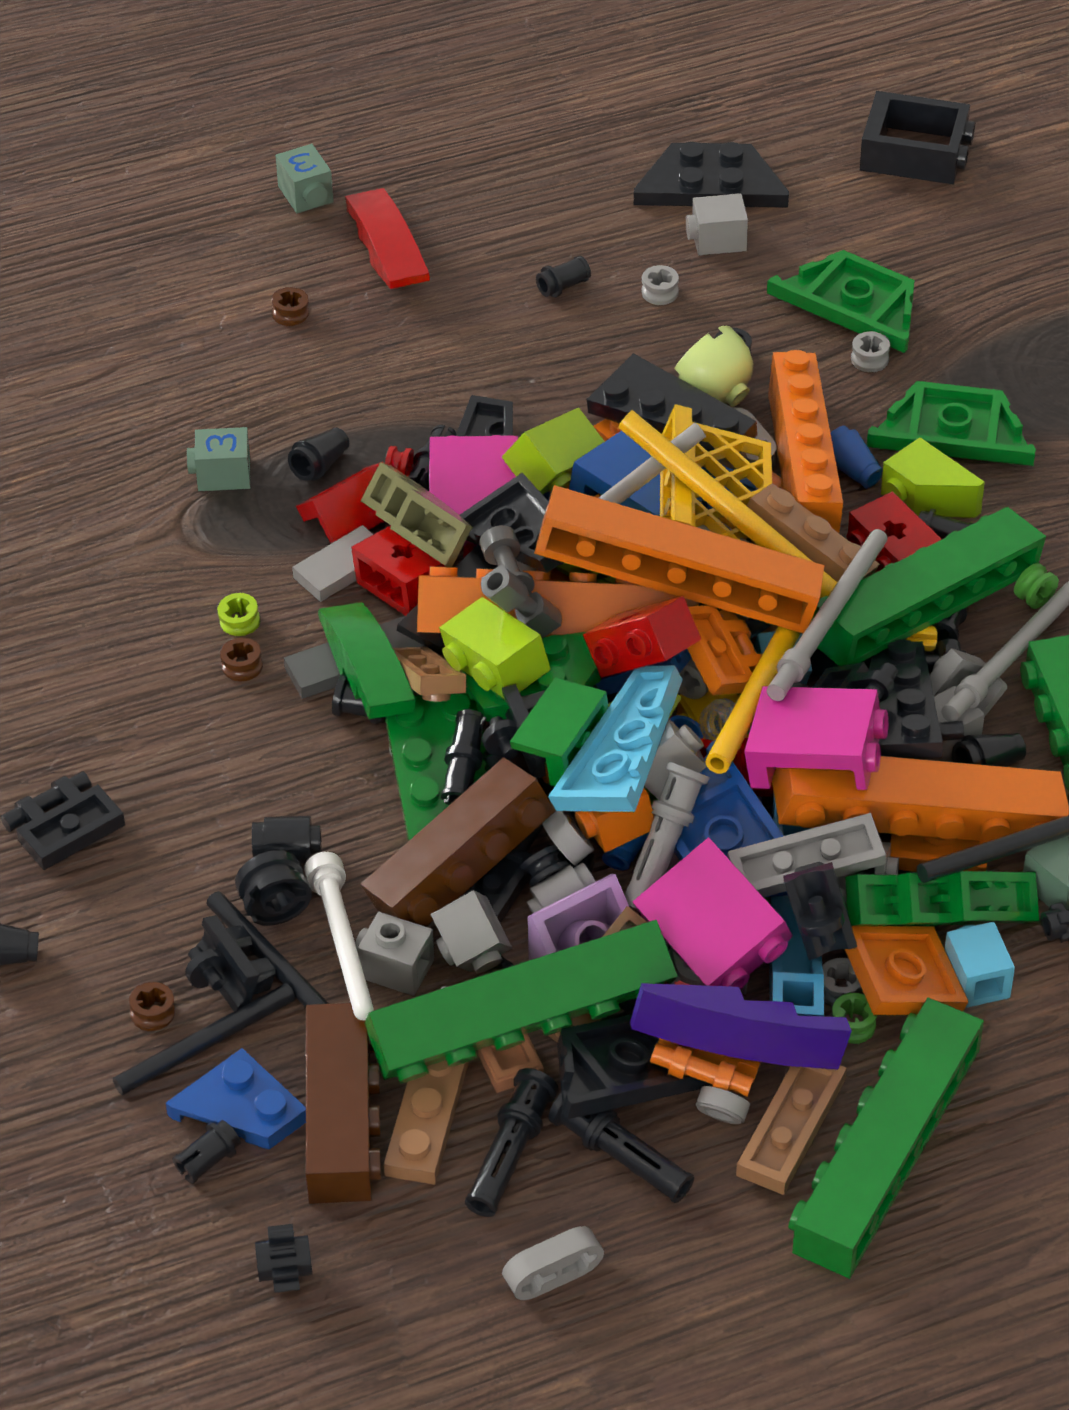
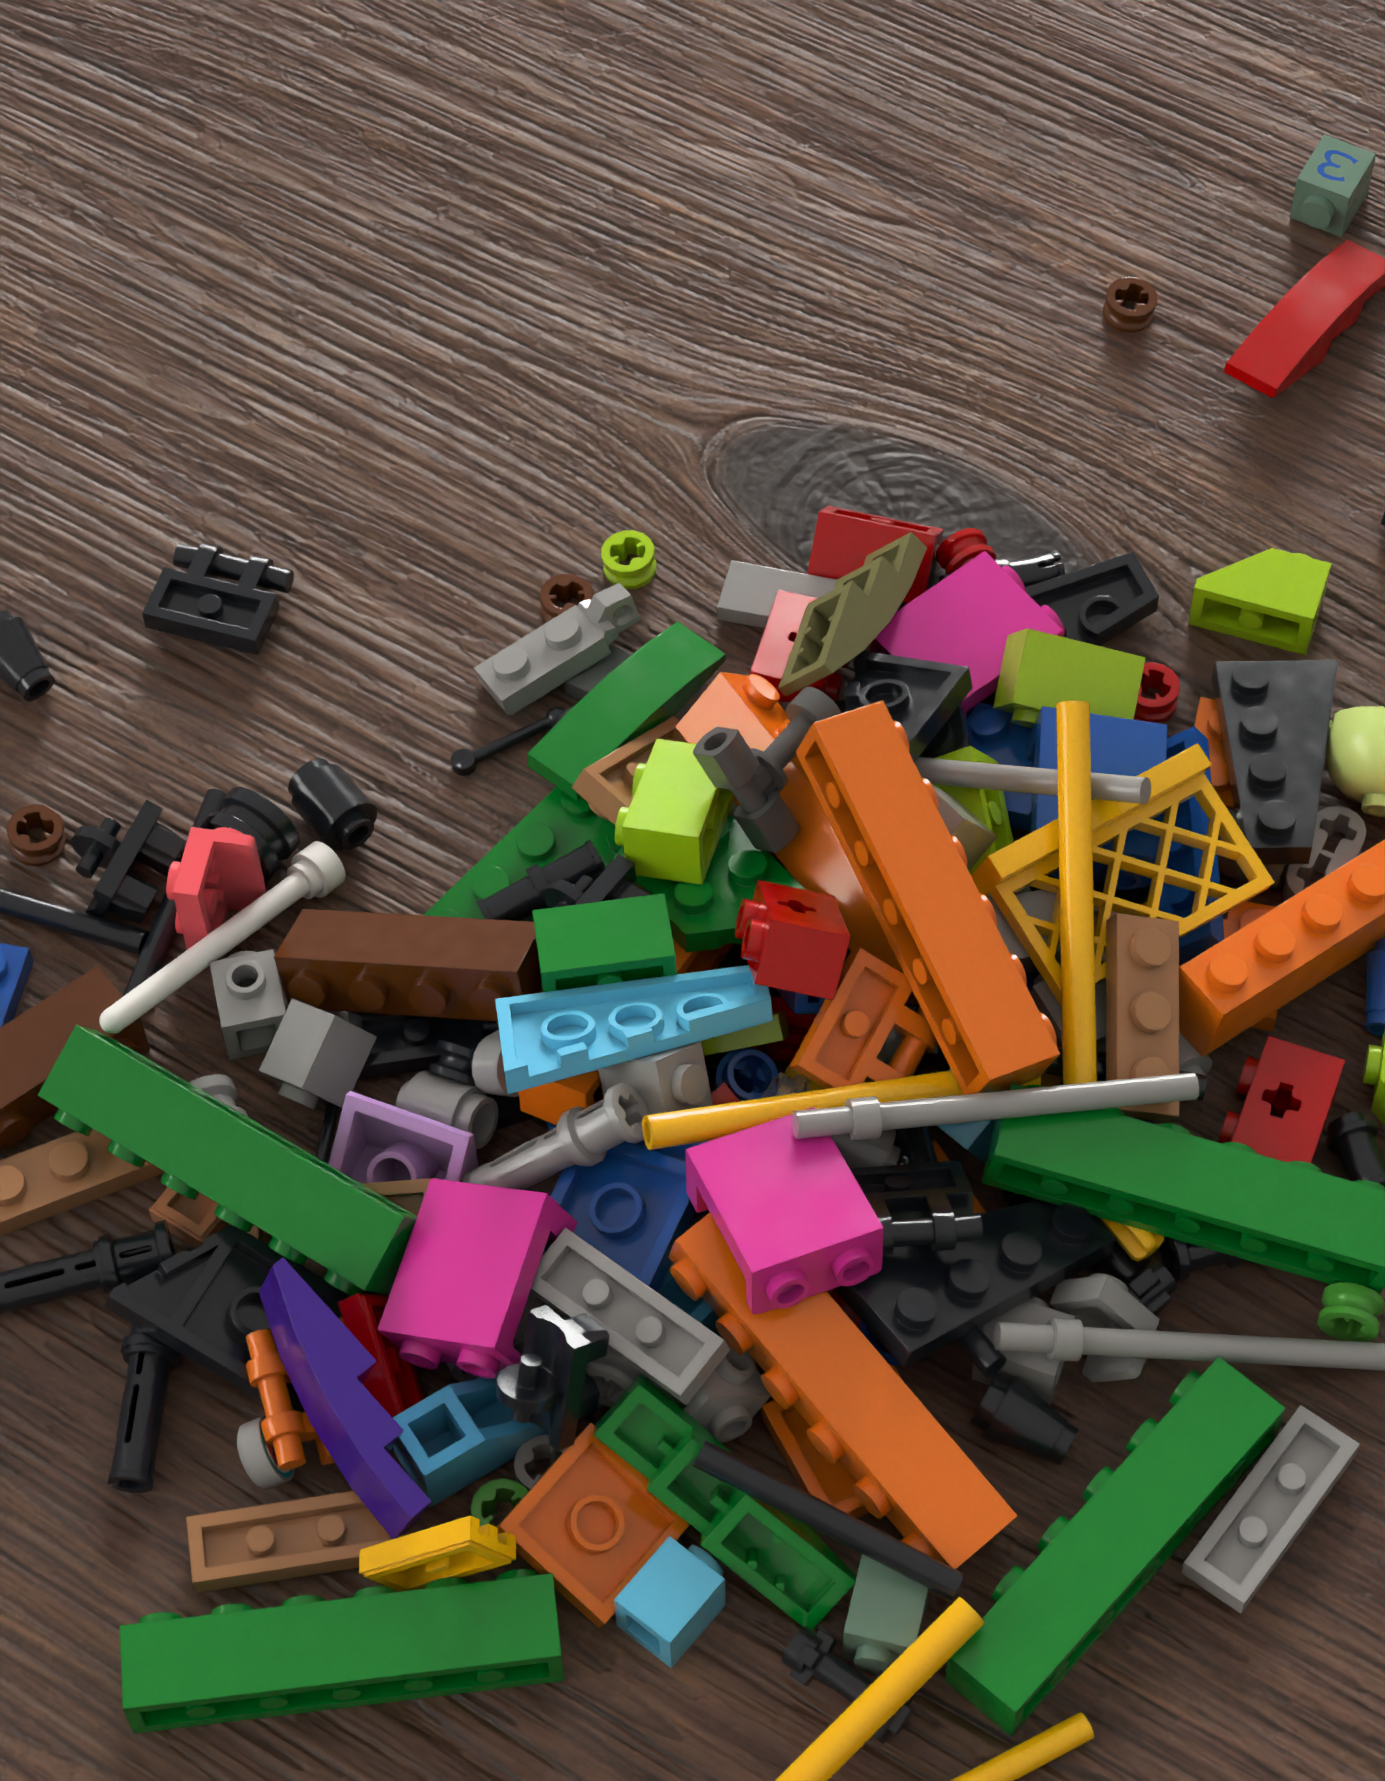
camera: 55 degrees right, 10 degrees up
sand green brick [187,427,251,491] -> none
black cone [288,427,350,481] -> none
none -> coral bracket [166,827,267,950]
none -> yellow tile [359,1515,516,1592]
none -> black hinge [451,706,565,776]
none -> light grey hinge [474,583,641,716]
none -> lime slope [1188,548,1332,655]

